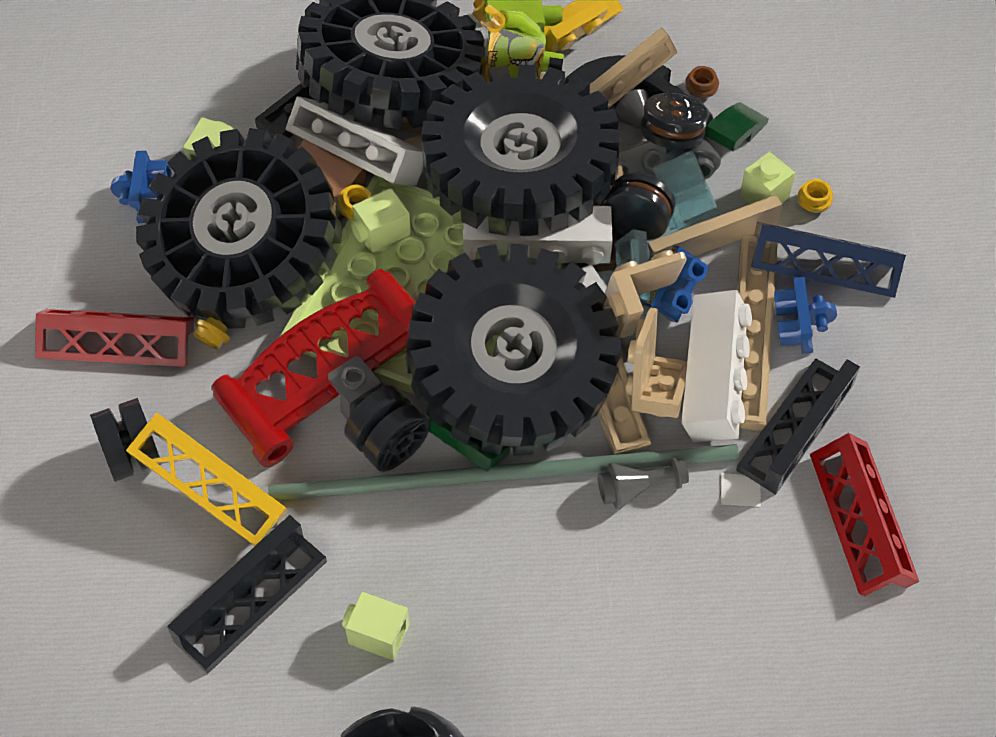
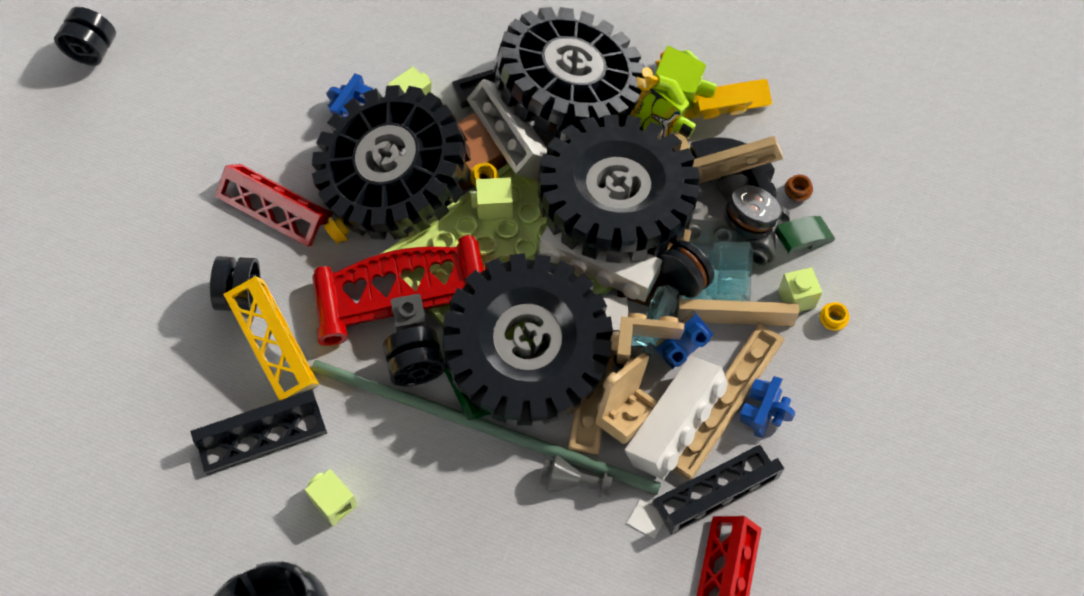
camera: 25 degrees right, 5 degrees up
dark blue fence [751,222,906,298] -> none

